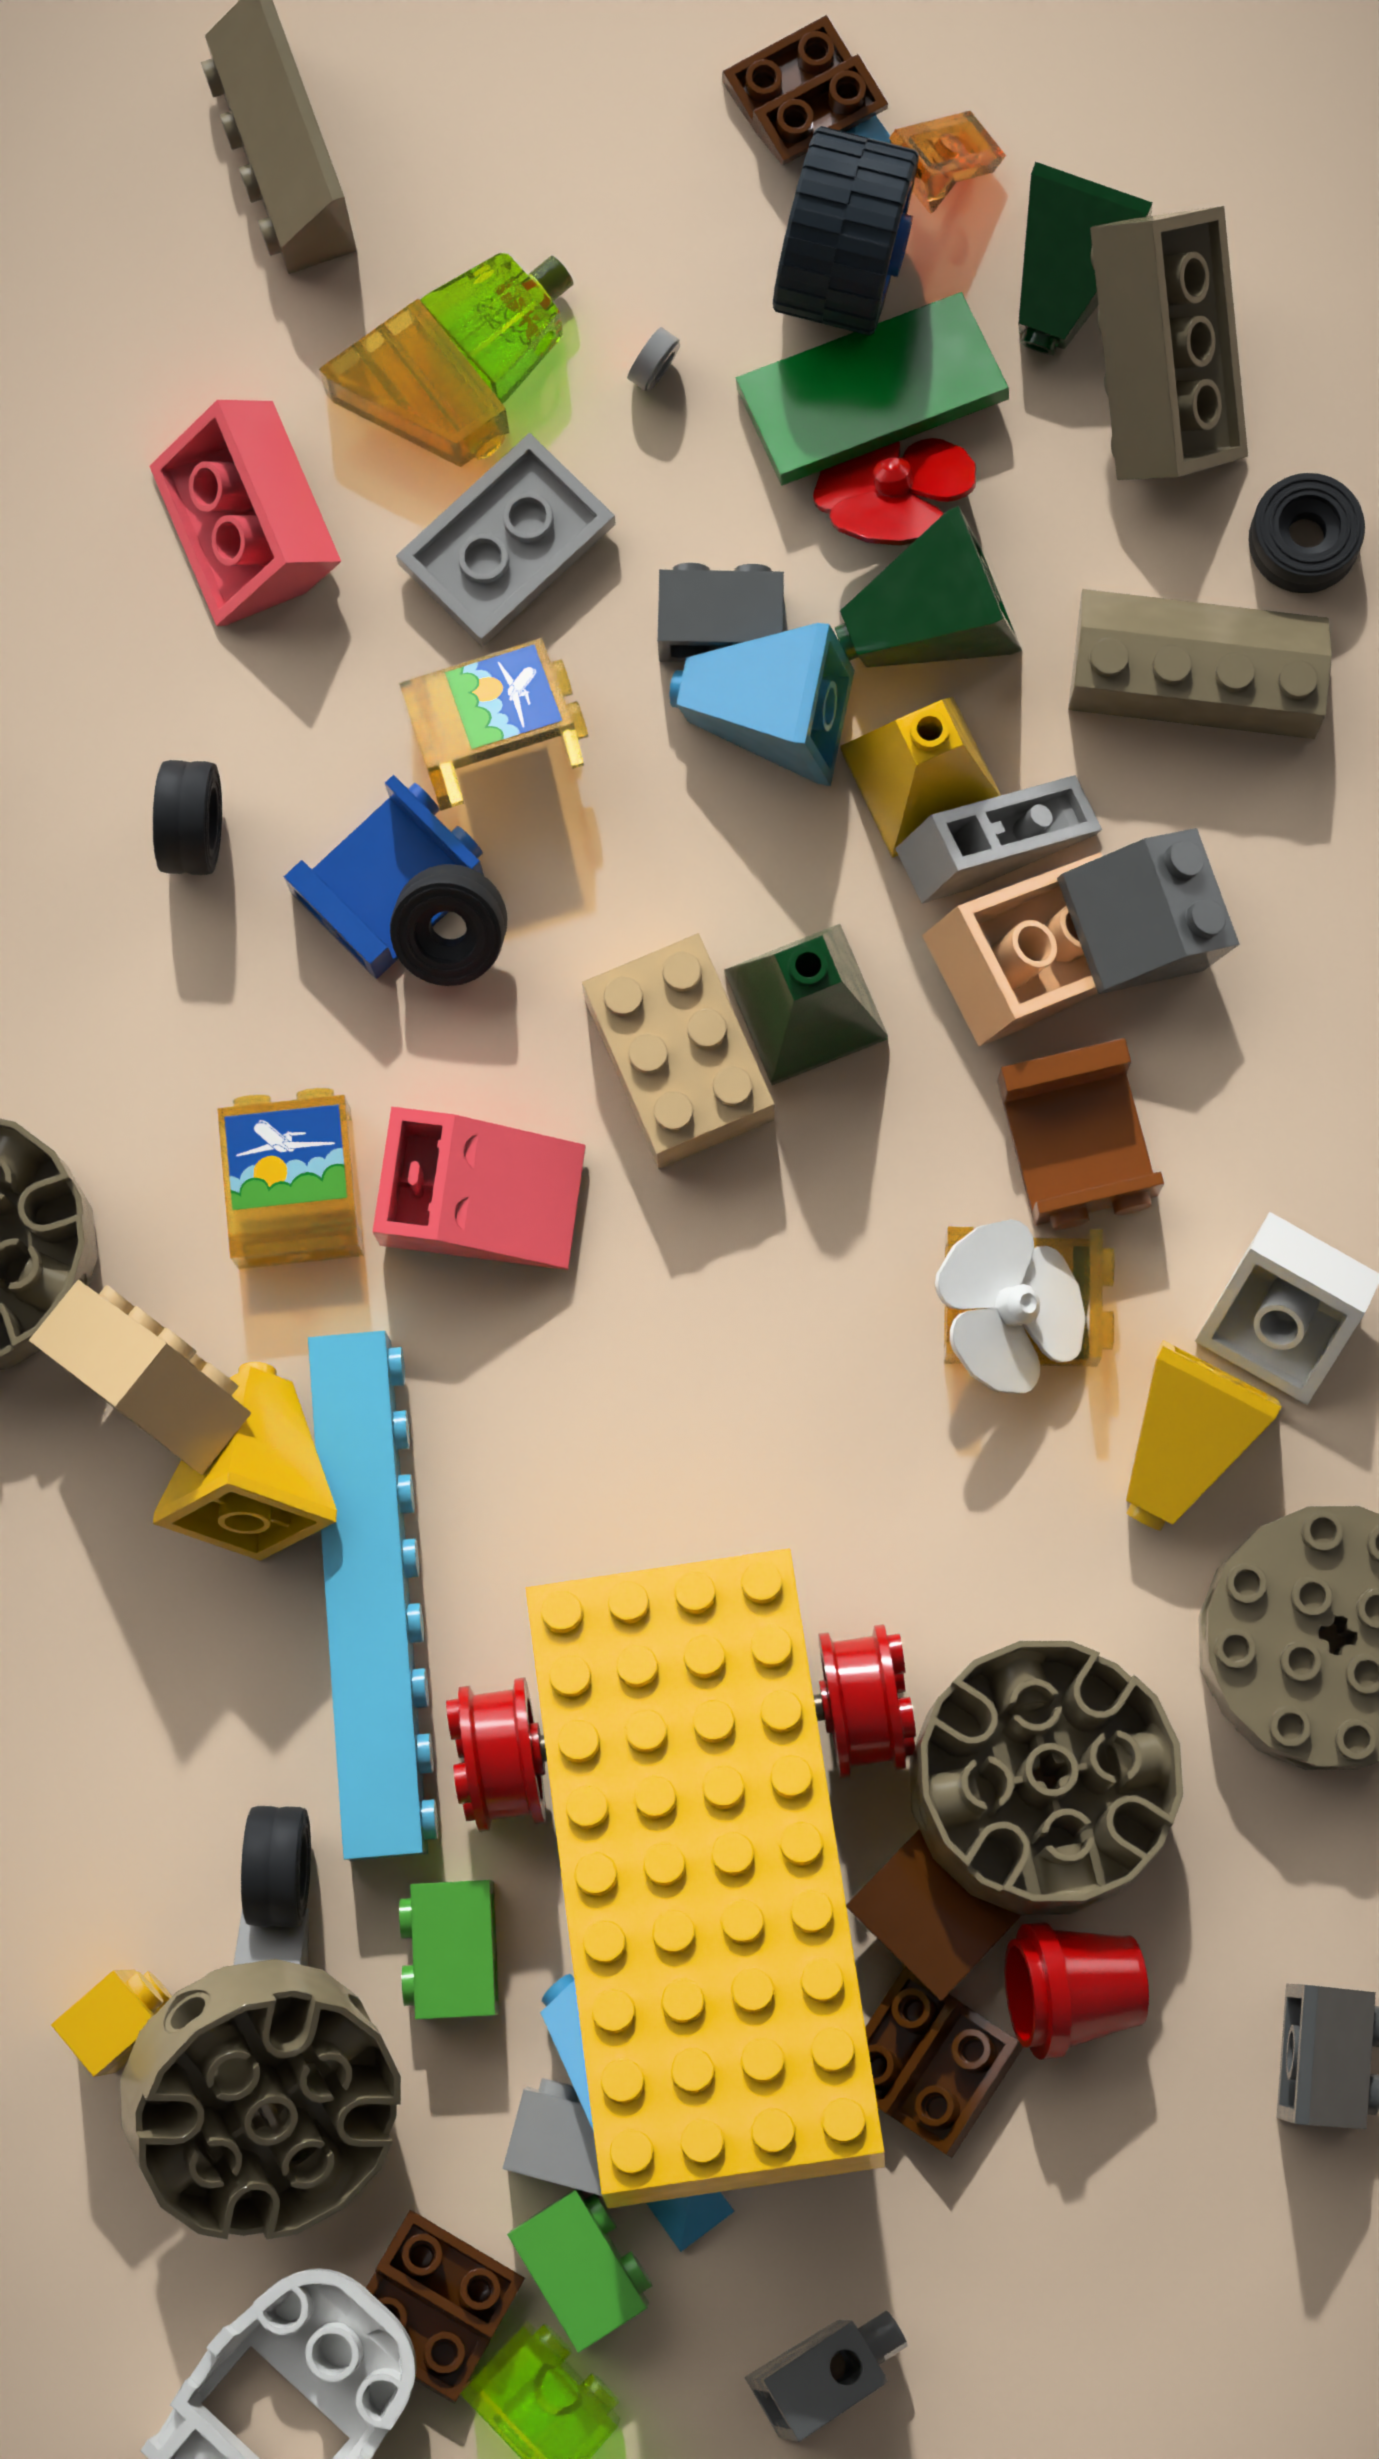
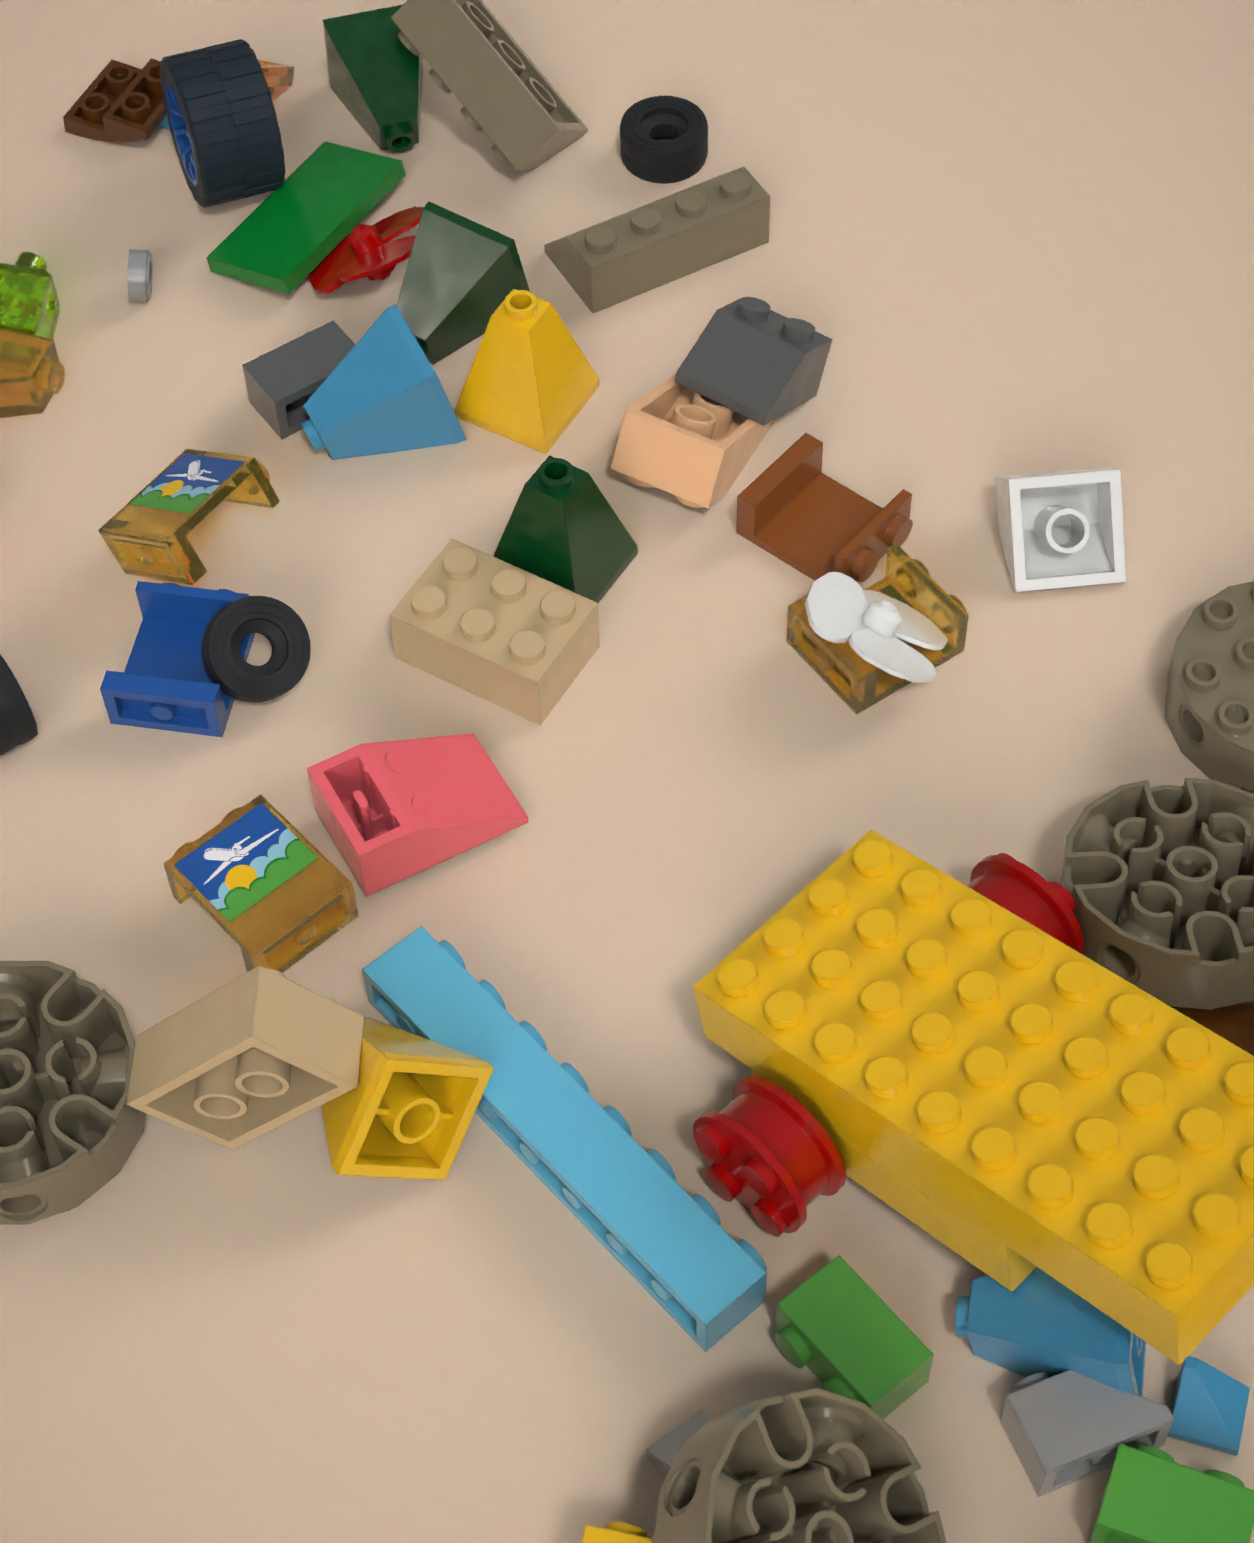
camera: 40 degrees left, 25 degrees down
black tyre [241,1806,311,1927] -> none
light grey plate [396,433,616,647] -> none
light grey slope [895,775,1102,903] -> none
yellow slope [1126,1340,1282,1531] -> none

